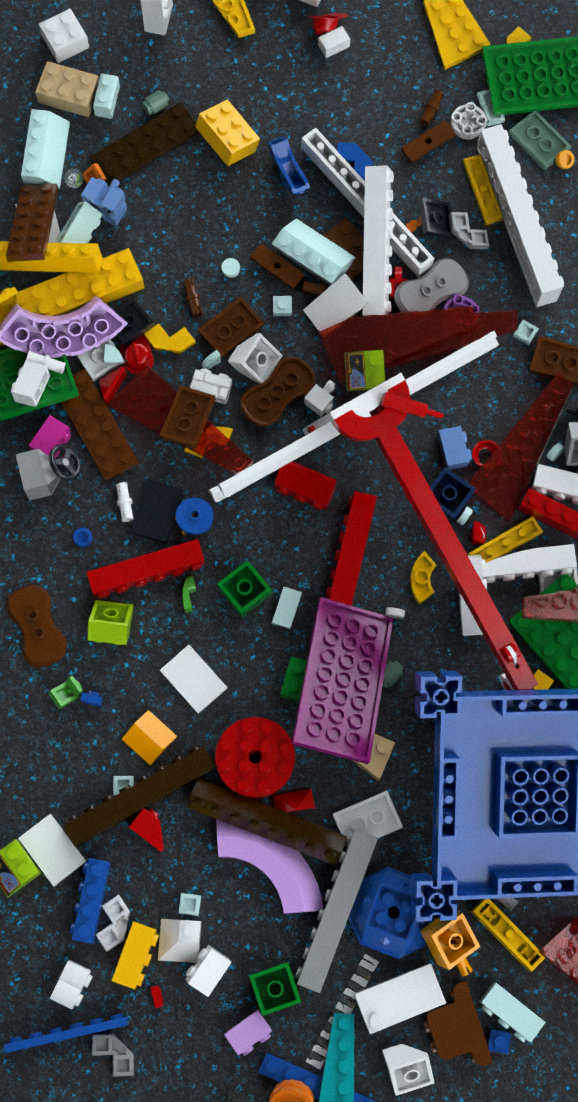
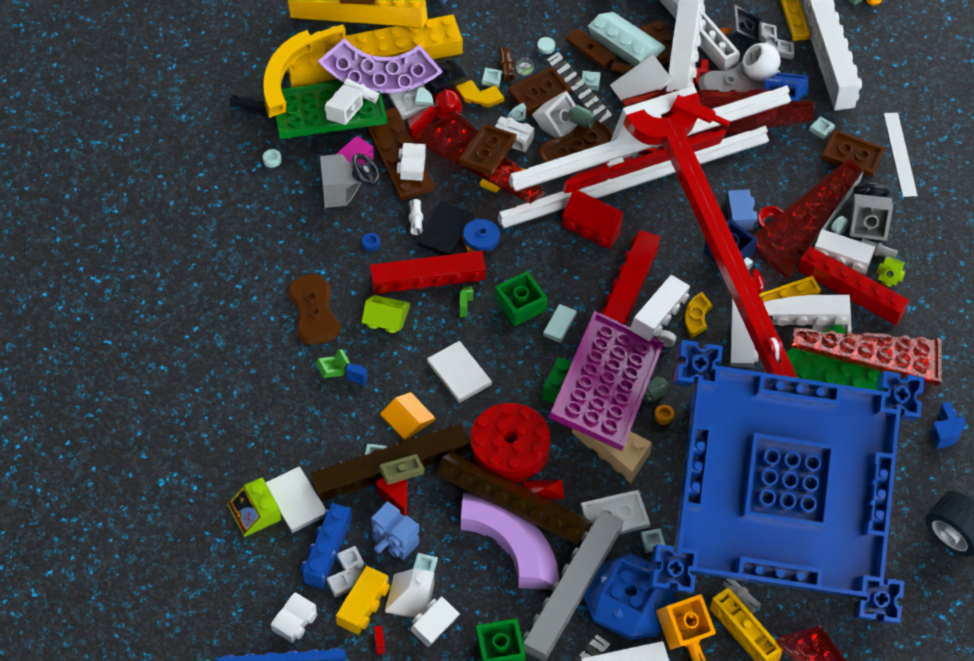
camera: 10 degrees right, 20 degrees down
none -> medium blue brick [371,501,419,561]
none -> olive plate [379,454,425,485]
none -> white brick [397,143,426,181]
none -> light aqua tile [482,68,503,88]
none -> clear tile [516,58,534,75]
none -> sticker [547,52,612,123]
none -> sand green brick [568,105,596,128]
none -> white brick [630,275,690,341]
none -> light aqua tile [640,528,665,553]
none -> light orange tile [654,405,674,425]
none -> white piece [742,43,781,81]
none -> blue hips [765,72,808,101]

